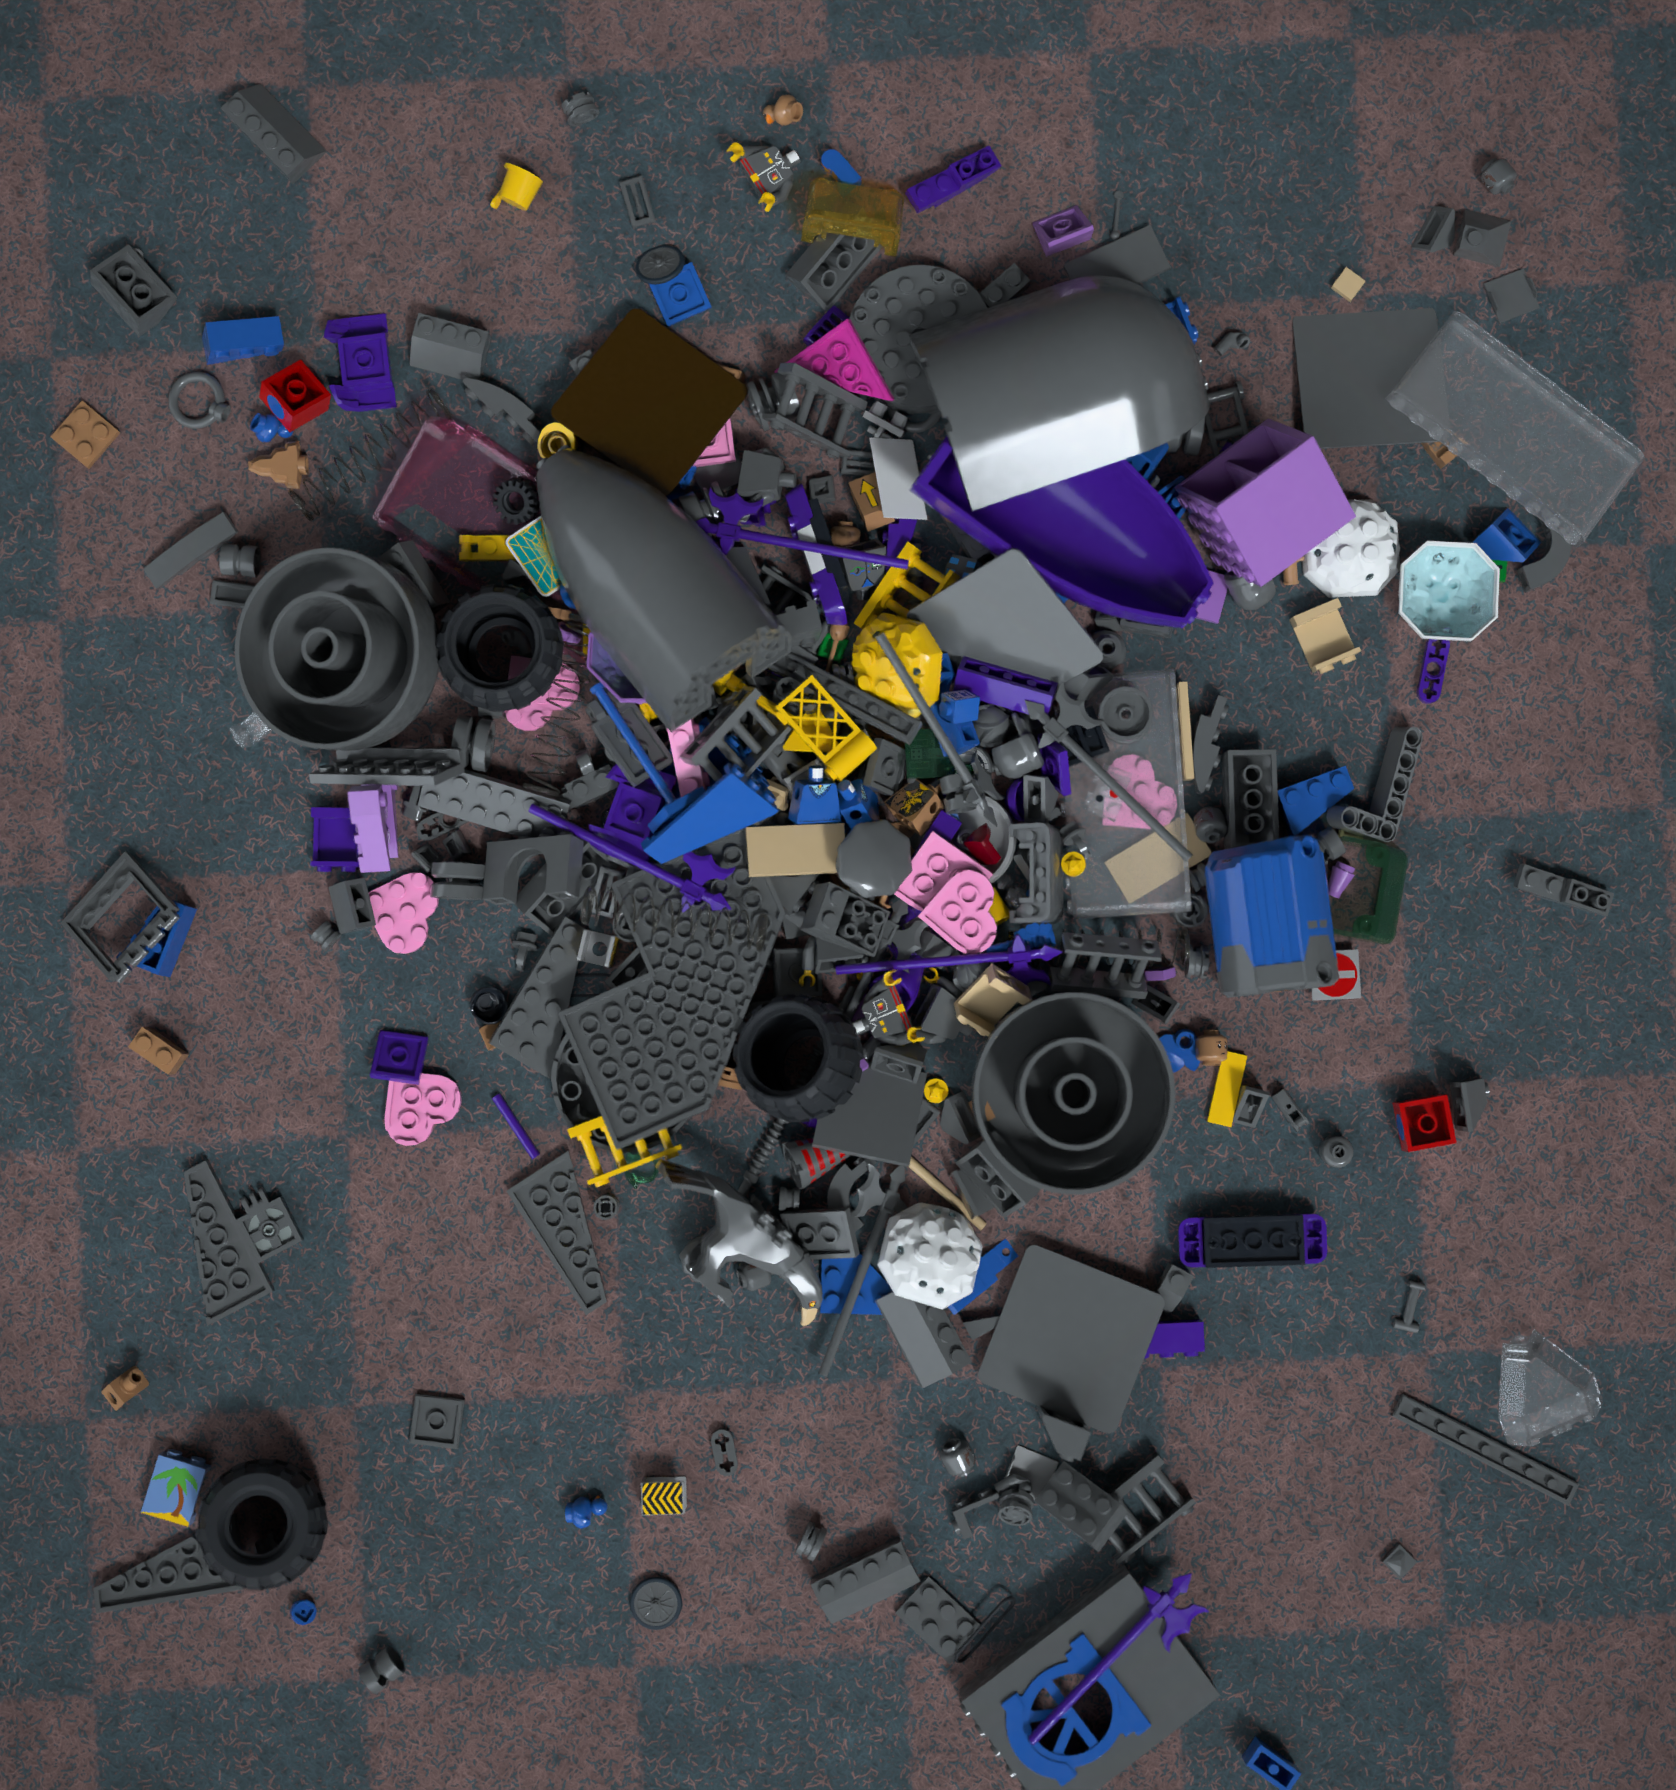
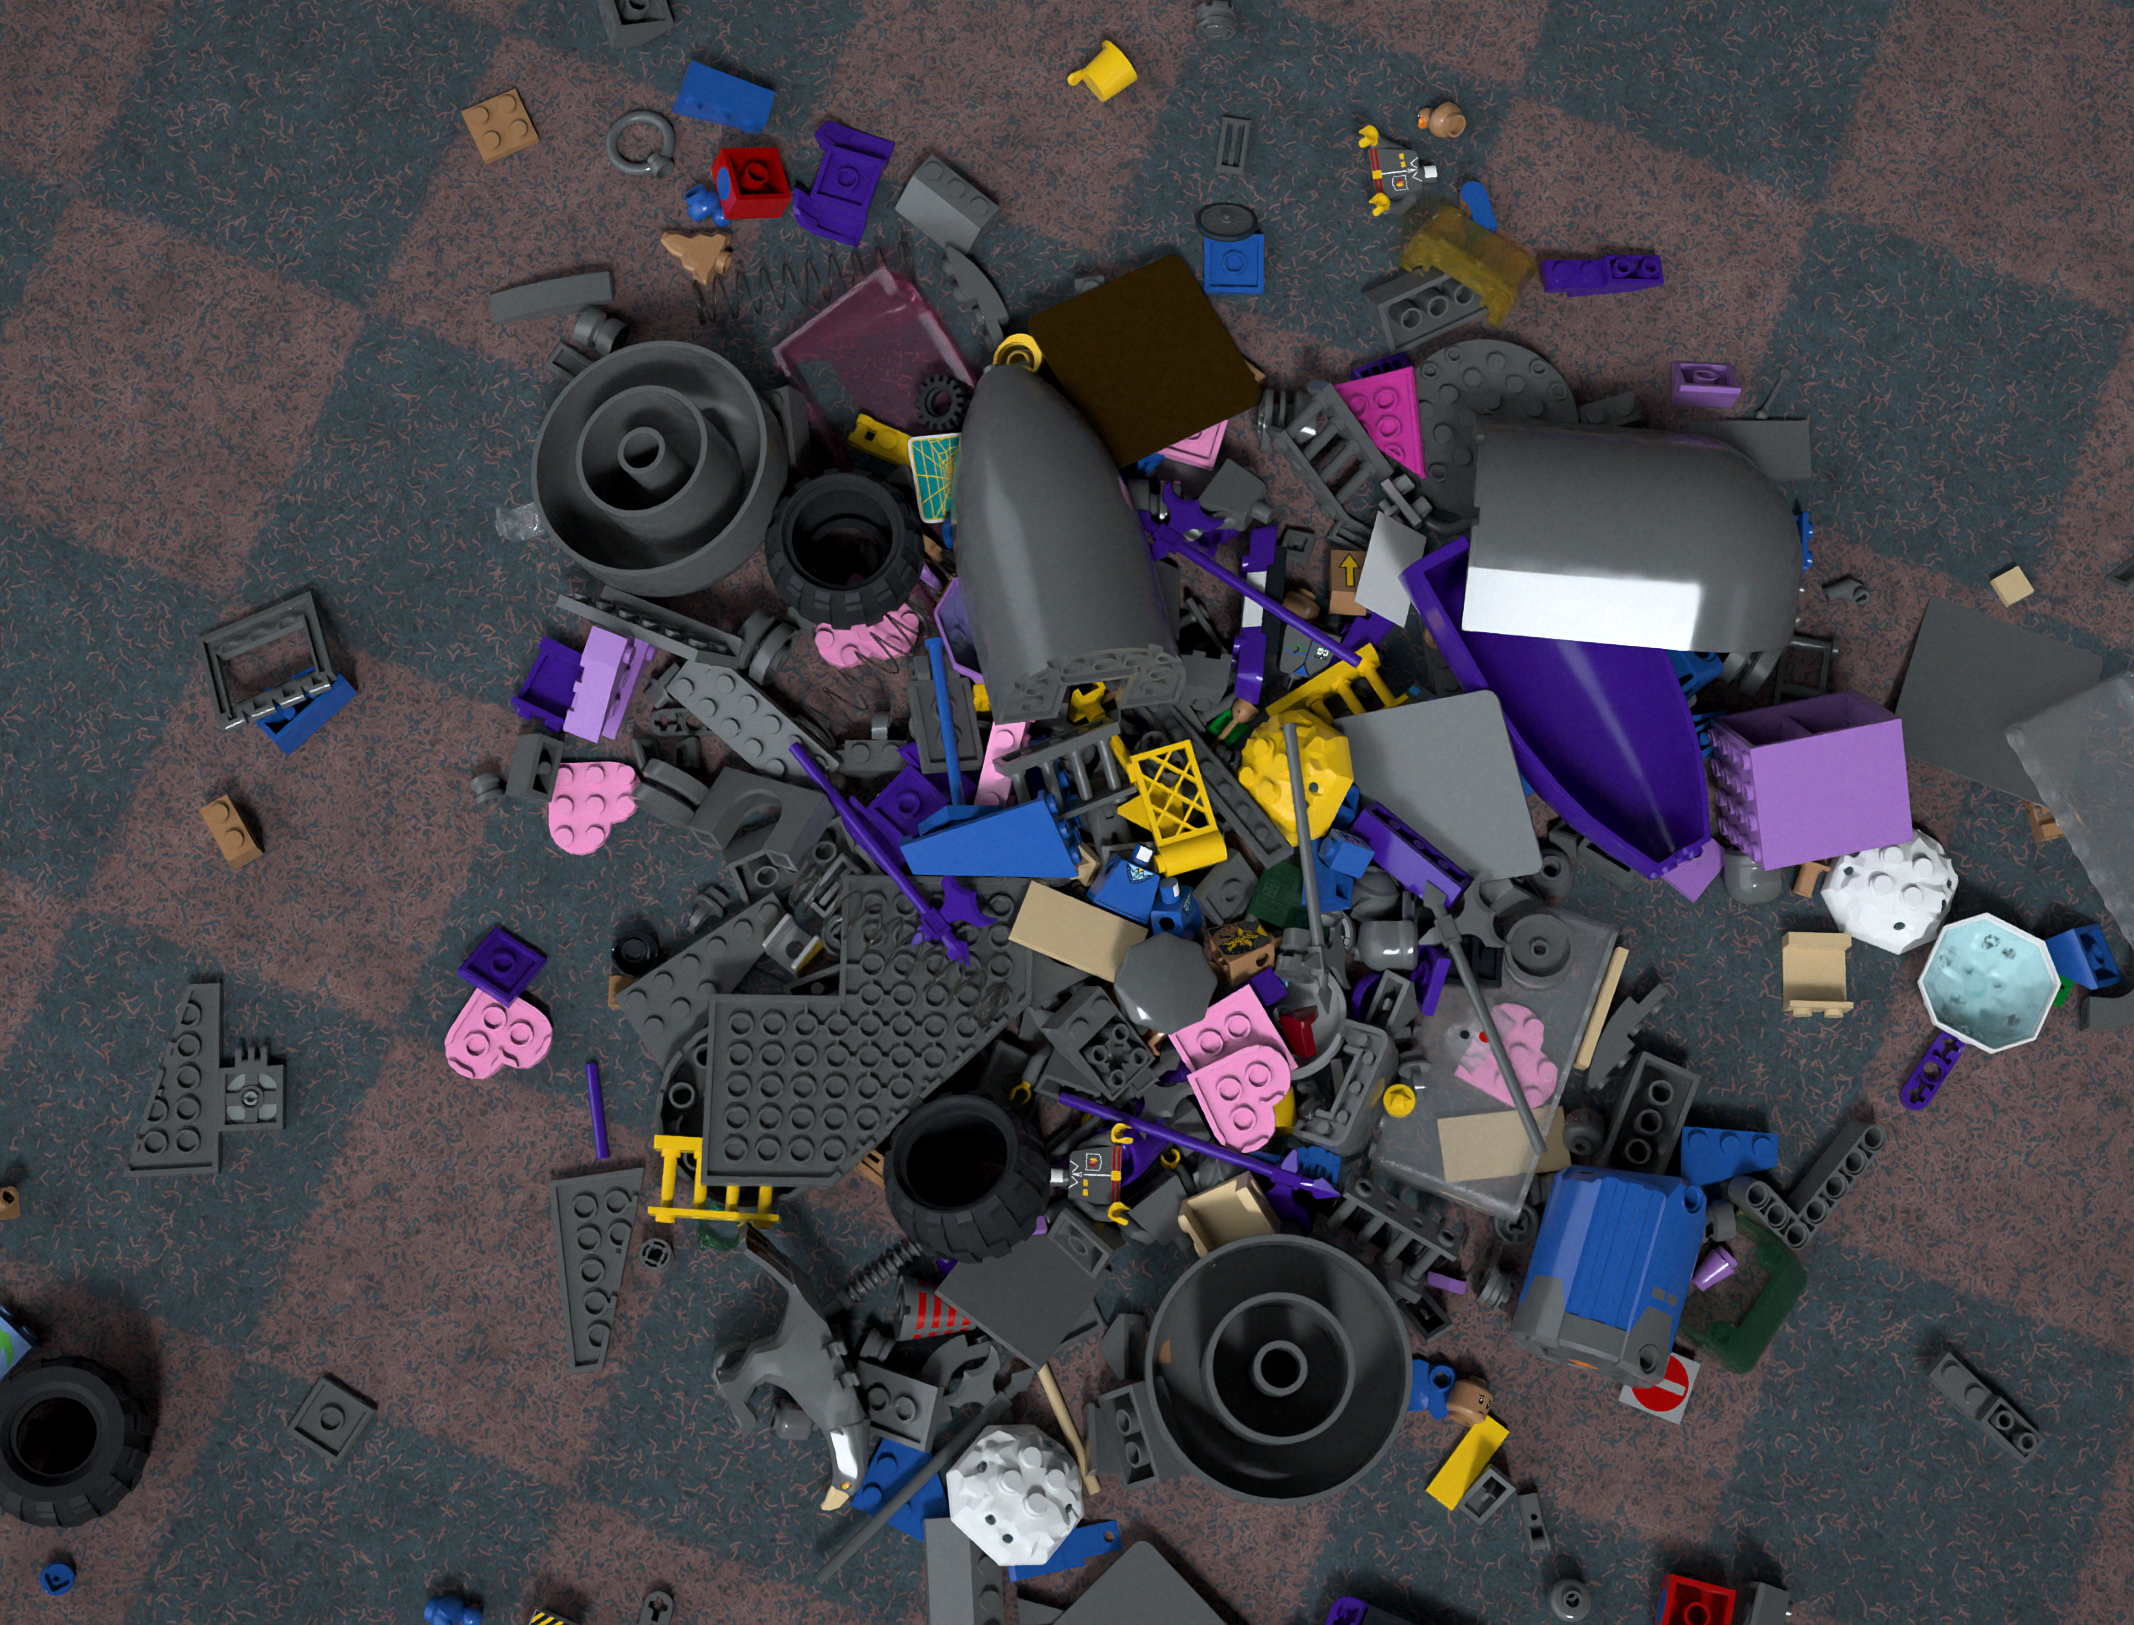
camera: 25 degrees right, 10 degrees down
yellow tile [924,1078,948,1103] -> none

